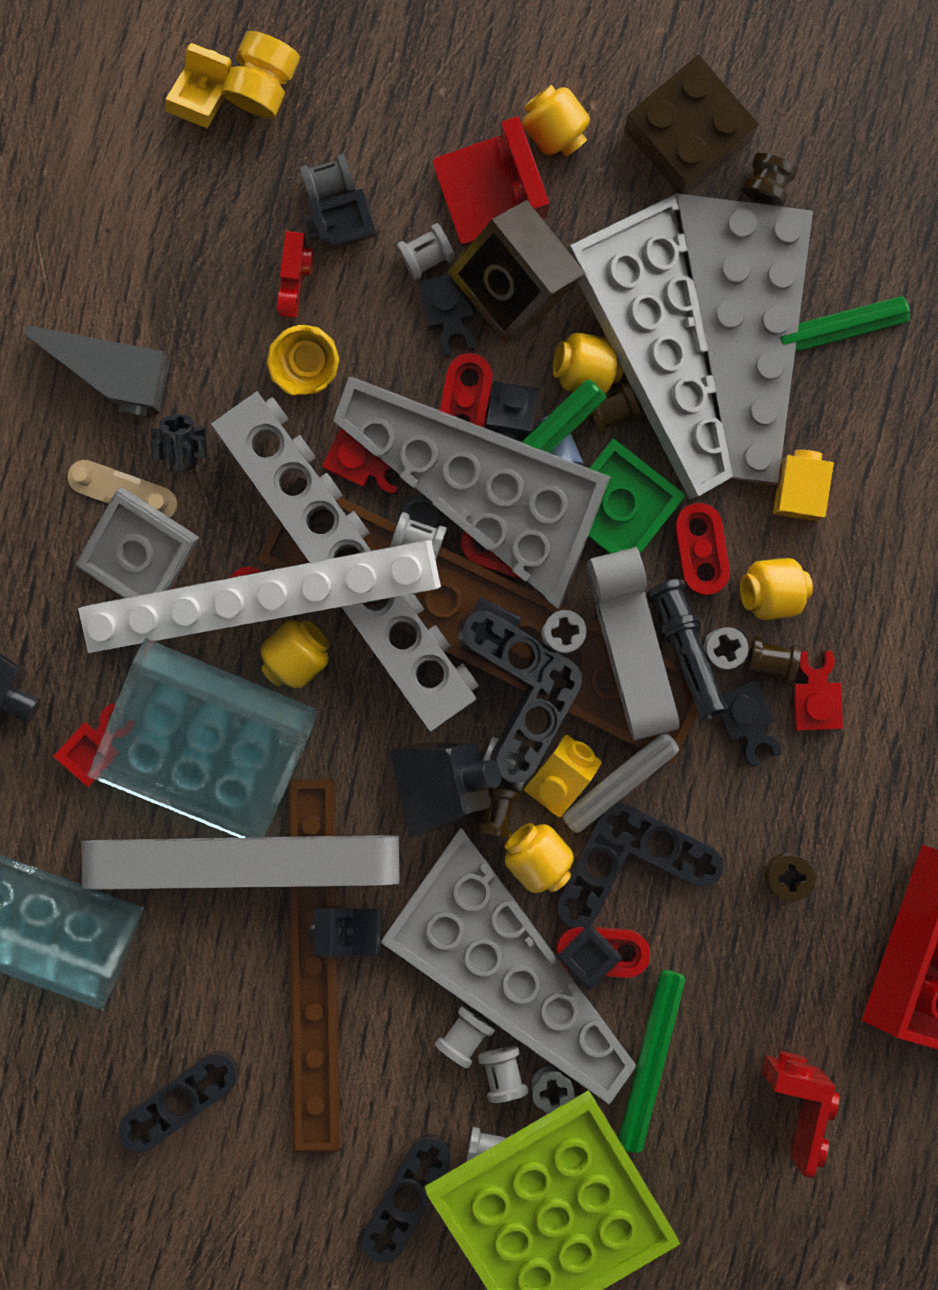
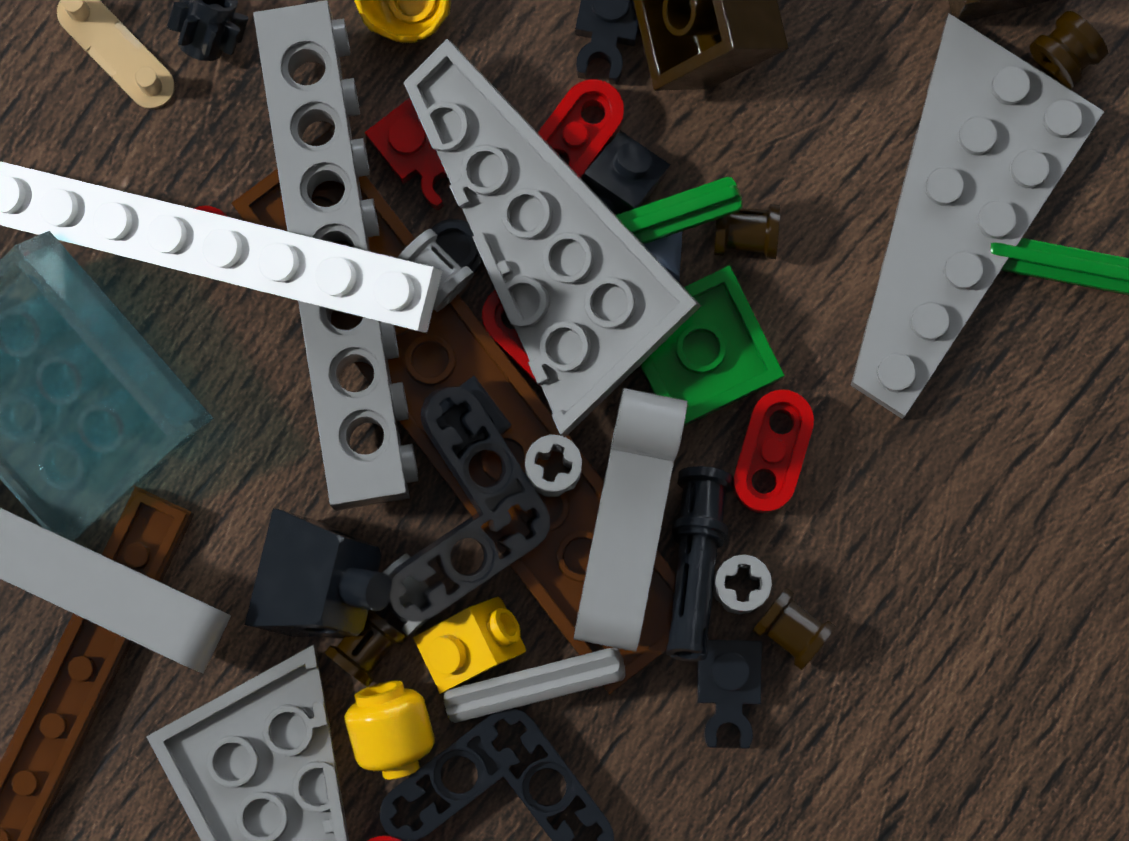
camera: 25 degrees right, 5 degrees down
light grey tile [75,487,200,598] -> none
yellow head [260,620,330,688] -> none
black bracket [310,907,382,957] -> none
yellow head [553,332,623,394] -> none
light grey wing [566,194,733,500] -> none
yellow head [740,558,813,620] -> none
yellow brick [773,450,834,522] -> none
red plate [792,650,843,730] -> none

